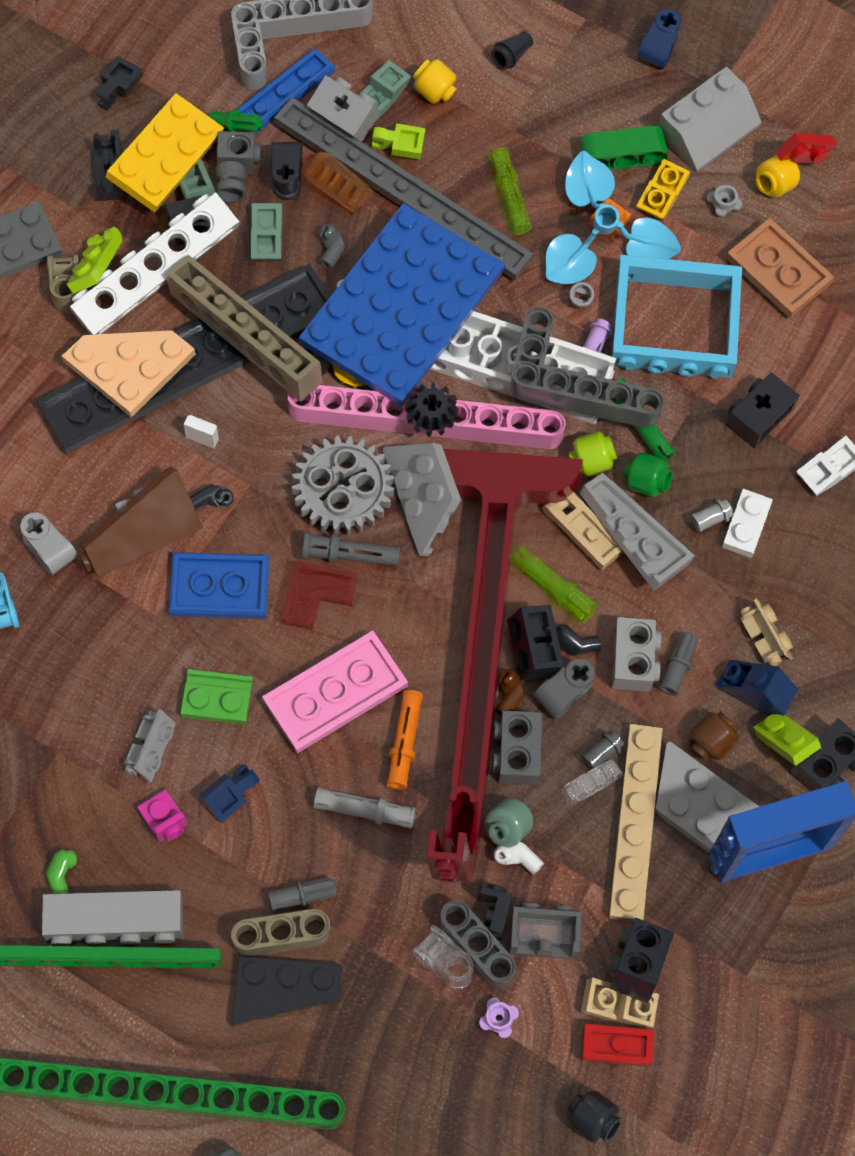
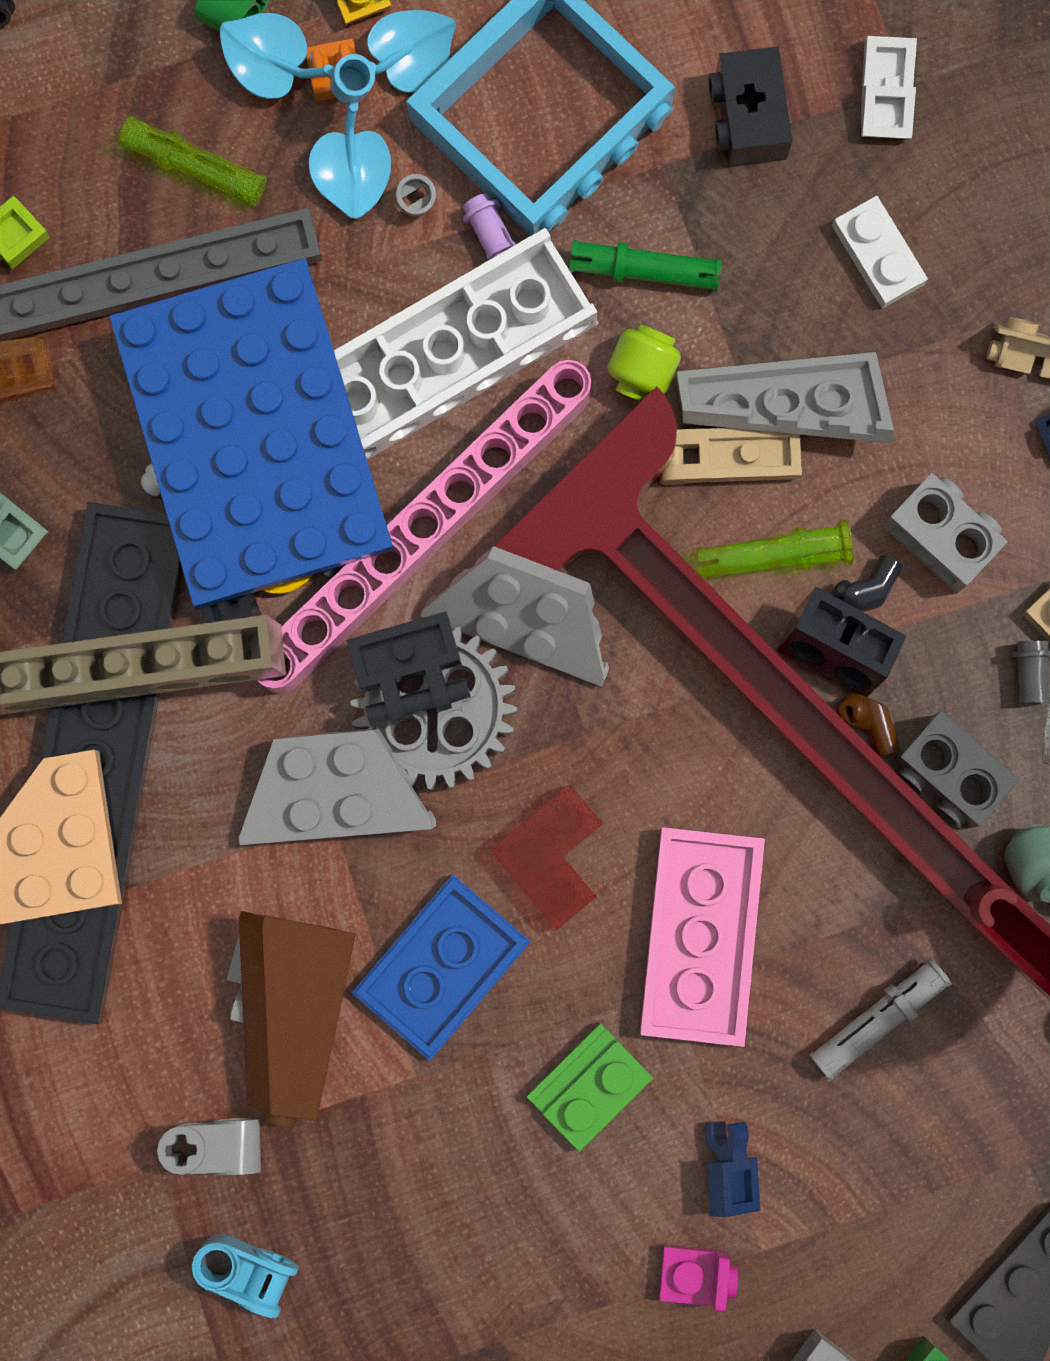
camera: 45 degrees left, 15 degrees up
light grey hinge [124,709,176,783] -> none
white tile [184,415,219,449] -> none
black arm [189,484,234,511] -> none
dark tan beam [231,909,330,957] -> none
dark grey axle [268,877,337,913] -> none
dark grey pin [302,531,400,567] -> none
dark grey arm [319,224,345,270] -> none
orange pin [386,690,423,790] -> none
black gear [405,381,459,437] -> none
dark grey beam [510,307,664,428] -> none
dark grey piece [533,659,595,720] -> none
green head [624,453,673,497] -> none
dark grey axle [659,632,698,696] -> none
light grey pin [691,499,734,532] -> none
none -> light grey wing [239,728,436,845]
none -> black plate [347,611,471,726]

